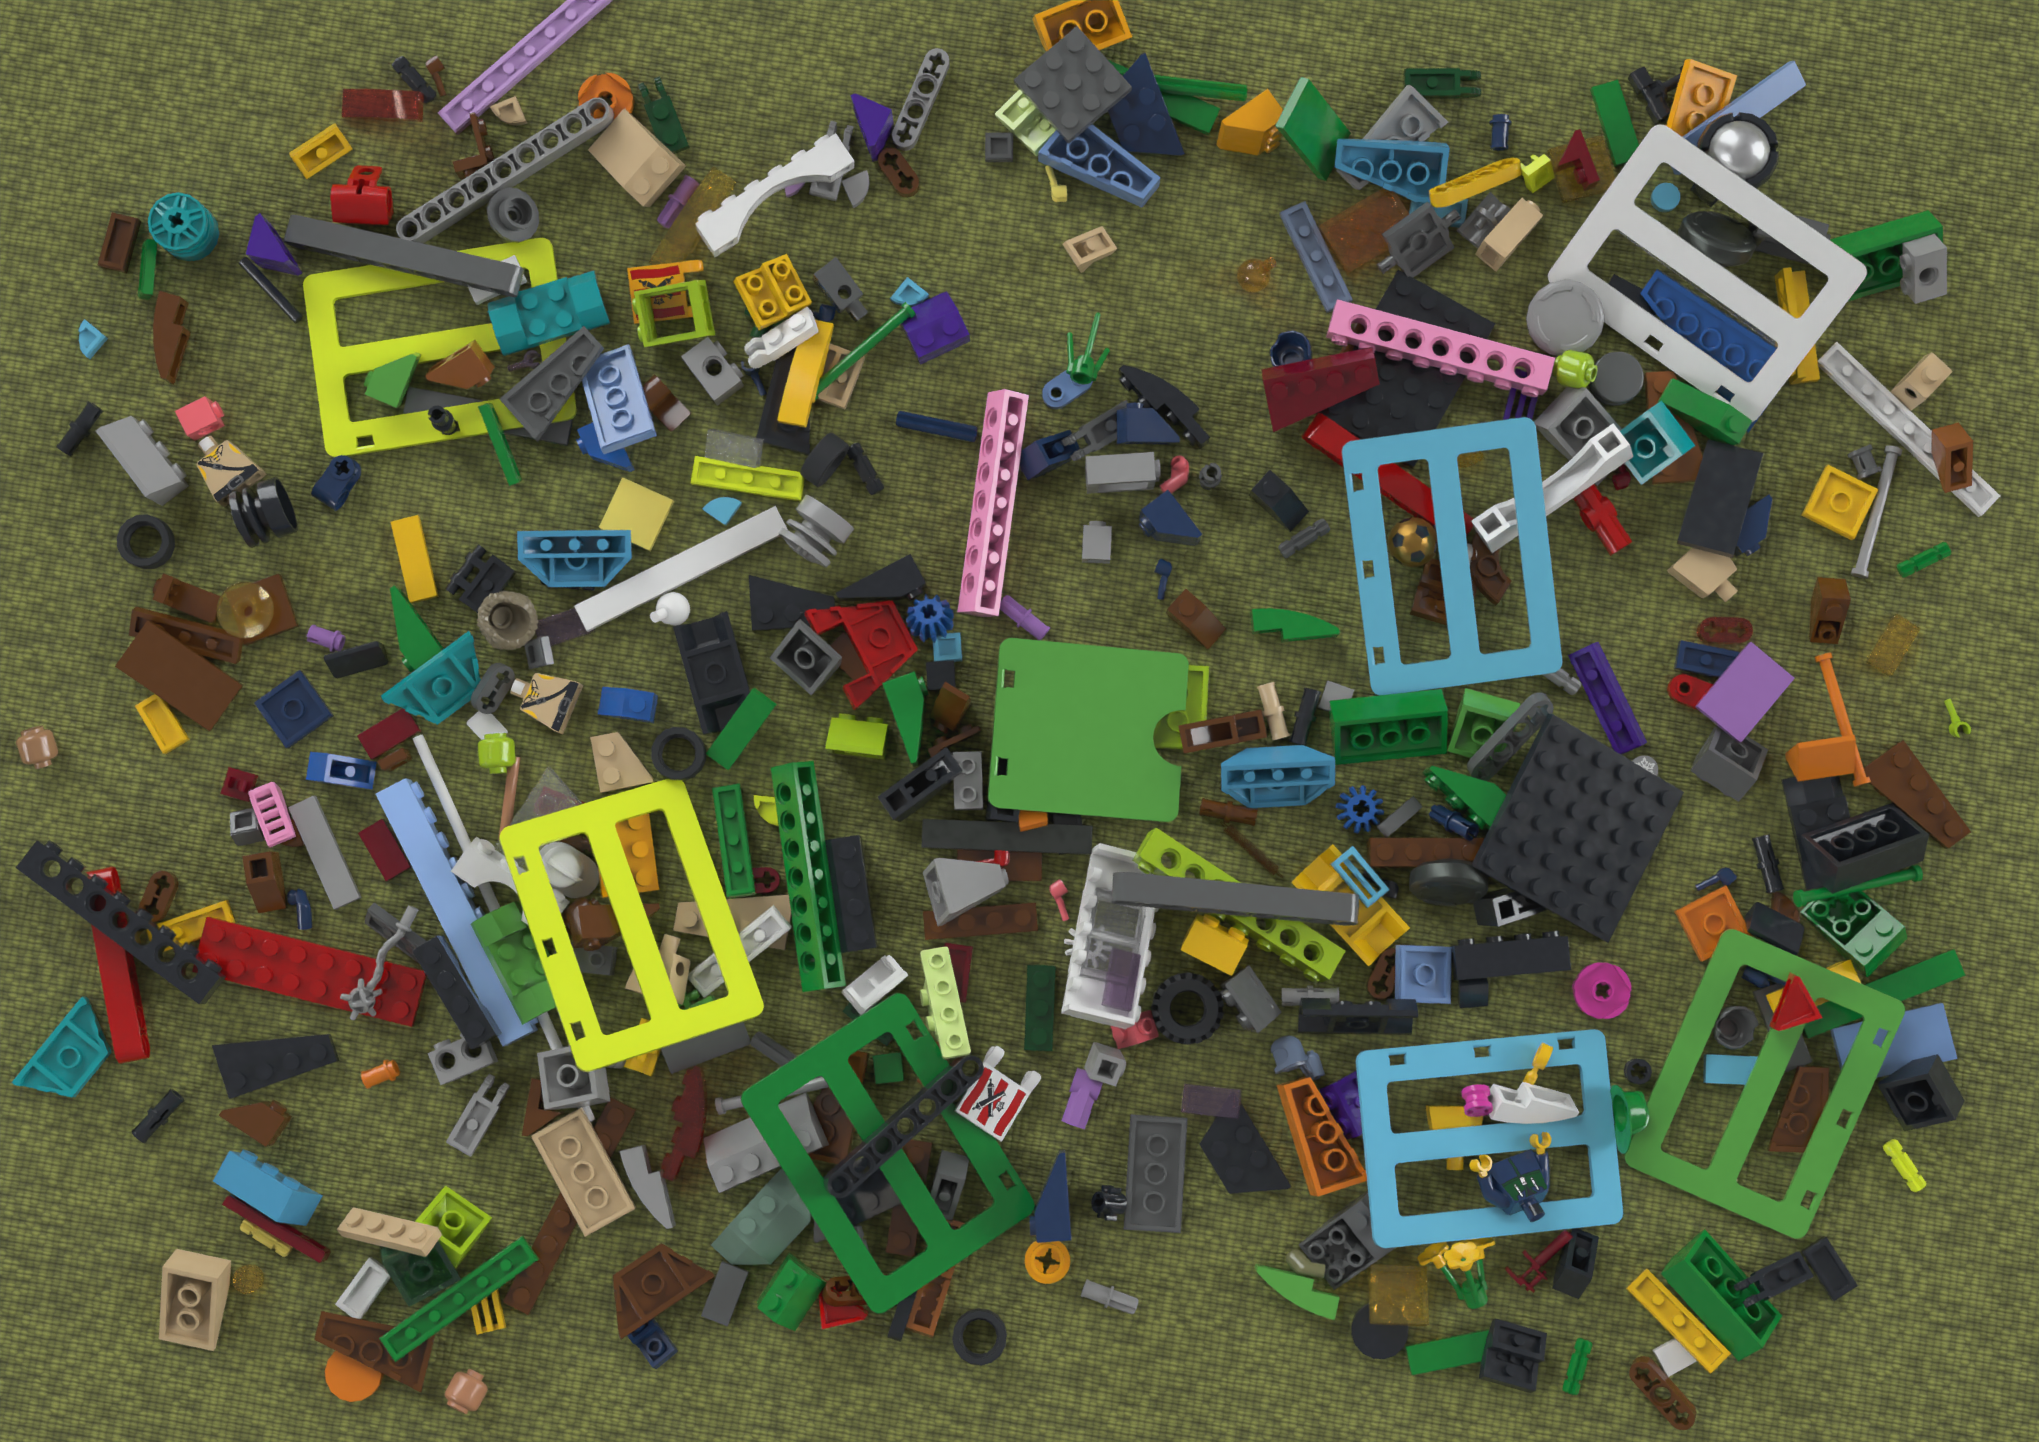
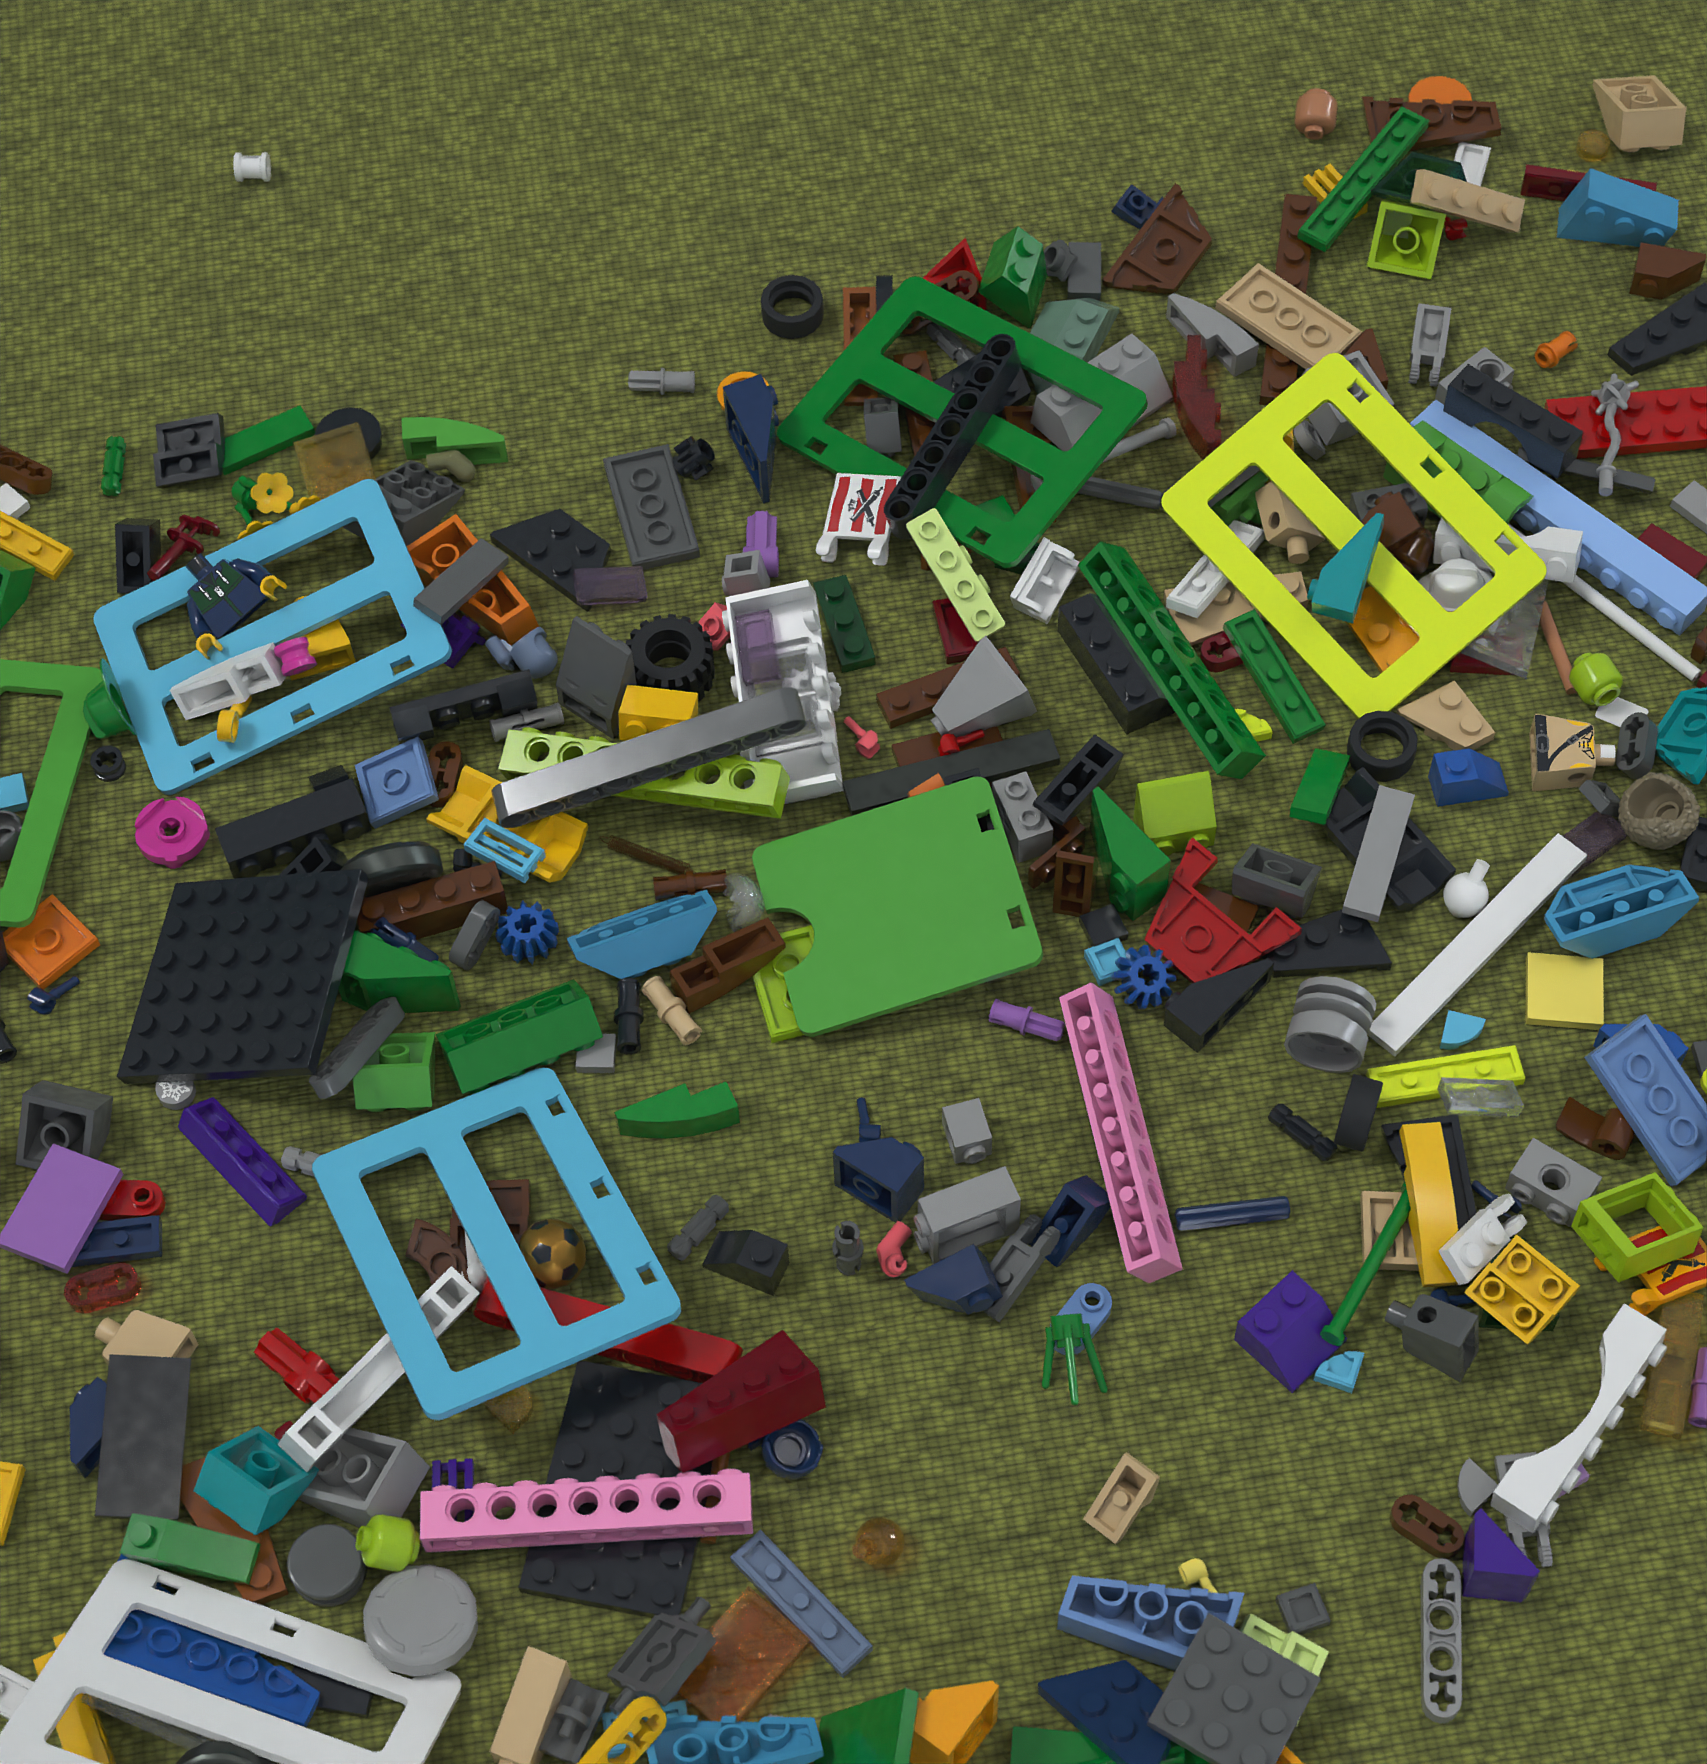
camera: 160 degrees right, 25 degrees down
black slope [1118,365,1210,449] -> none
reddish brown slope [1166,589,1226,650] -> none
none -> dark grey tile [413,538,509,624]
none -> clear hair [723,873,765,932]
none -> dark grey animal [1044,239,1078,282]
none -> teal slope [1307,513,1384,623]
none -> light grey tile [1342,785,1415,922]

